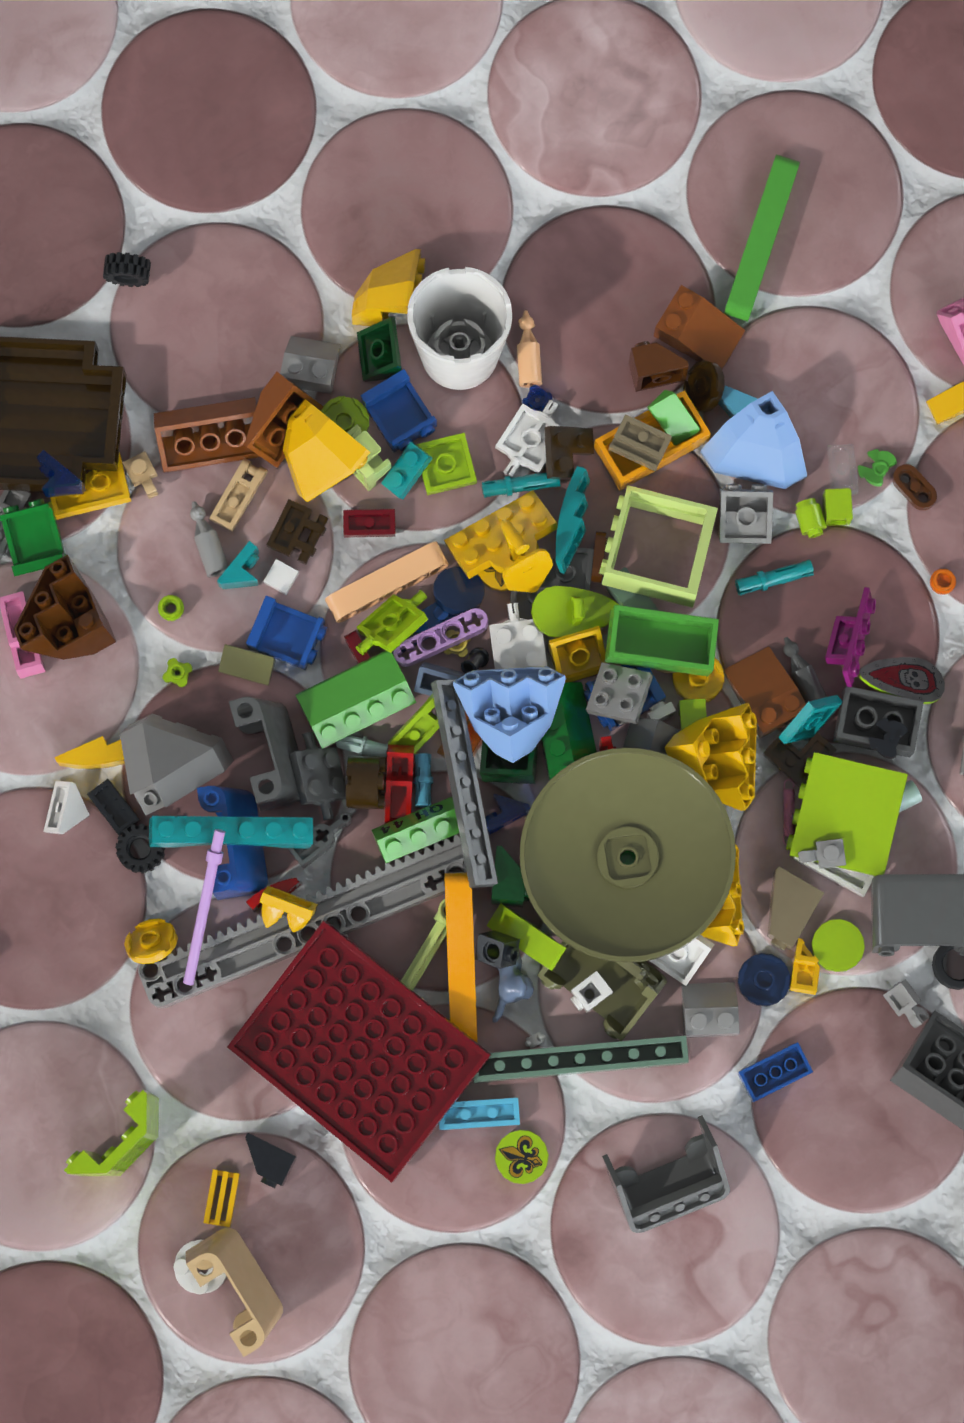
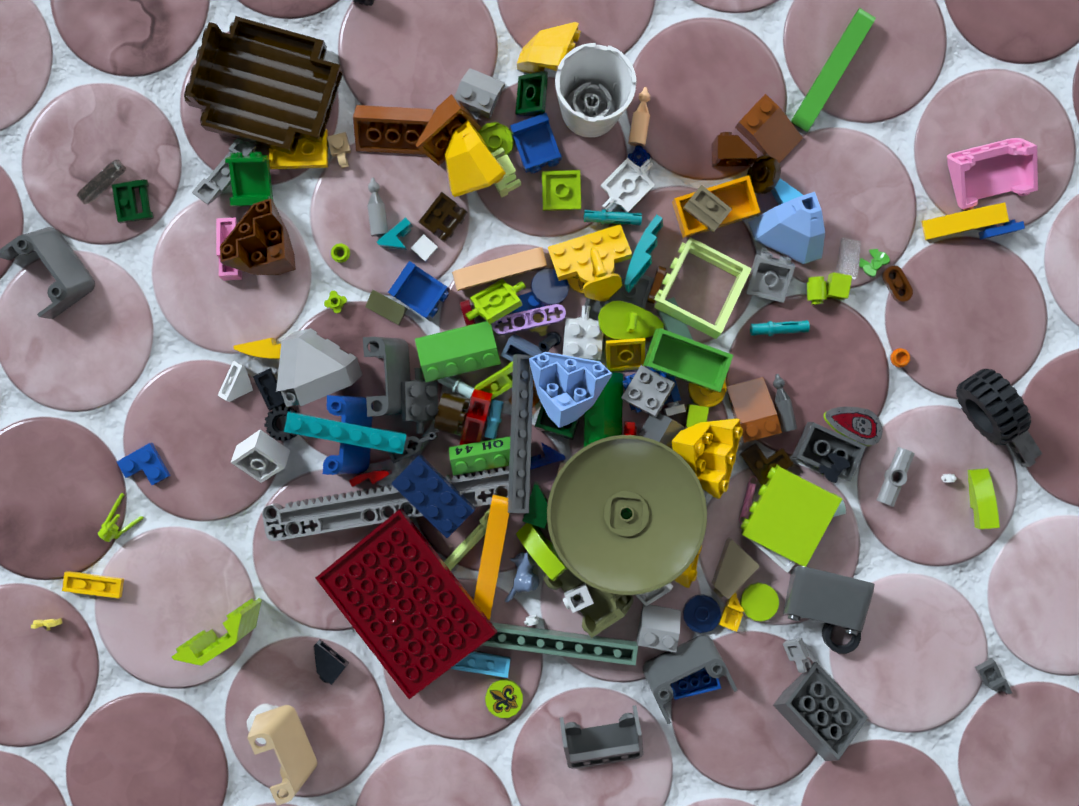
camera: 10 degrees right, 10 degrees up
clear blue slope [36,450,86,497] -> none
yellow tile [124,918,178,964] -> none
lavender bar [183,829,225,985] -> none
yellow tile [203,1169,240,1228] -> none
tan plate [210,458,268,532] -> none
yellow tile [260,886,318,932] -> none
dark red plate [343,509,396,538] -> none
teal plate [381,442,433,499] -> none
black brick [475,930,520,969] -> none
dark brown plate [544,426,594,480] -> none
slope [647,390,701,446] -> none
teal plate [779,695,843,744] -> none
light grey plate [798,839,846,869] -> none
magenta bracket [825,587,876,687] -> none
none -> white slope [231,430,290,483]
none -> dark blue piece [391,454,476,538]
none -> dark grey windscreen [643,635,738,724]

